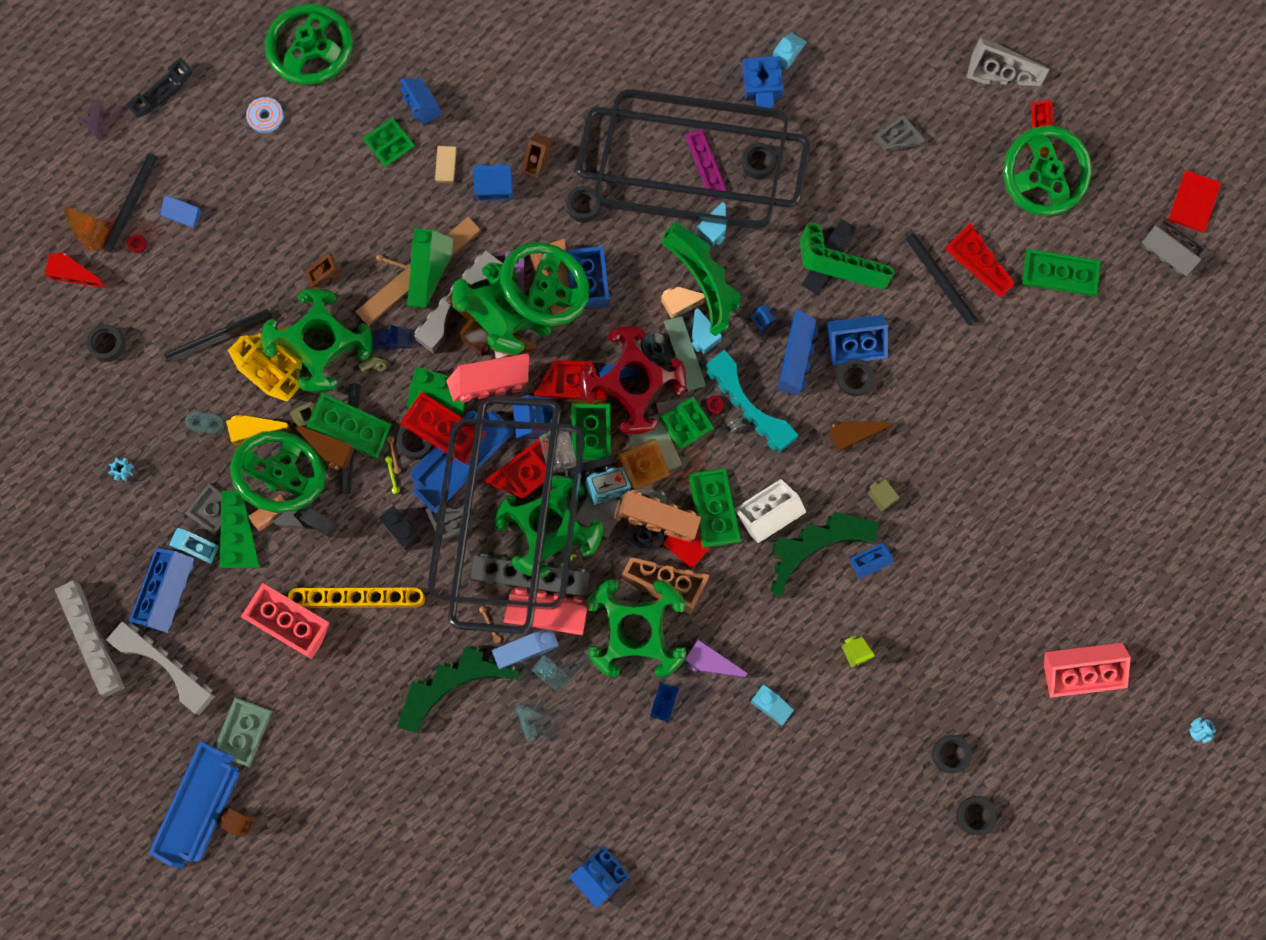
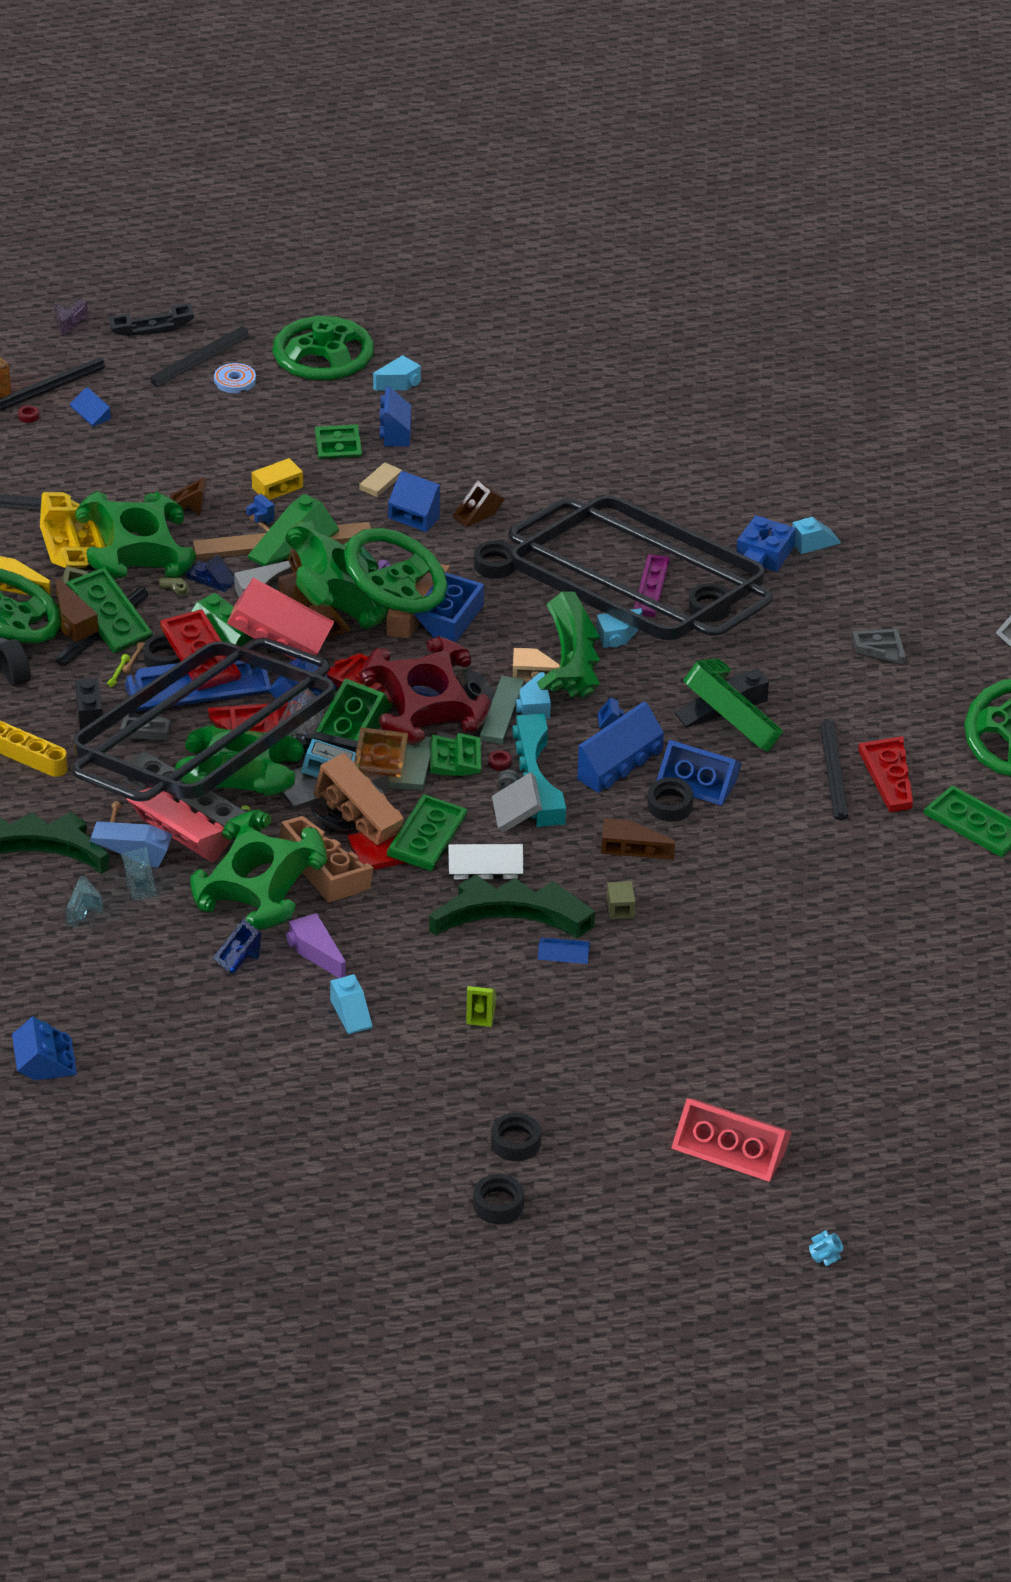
camera: 30 degrees right, 35 degrees down
none -> black axle [150,326,249,386]
none -> blue tile [246,494,275,524]
none -> yellow brick [252,458,303,500]
none -> medium azure slope [373,355,421,390]
none -> light grey tile [492,772,542,832]

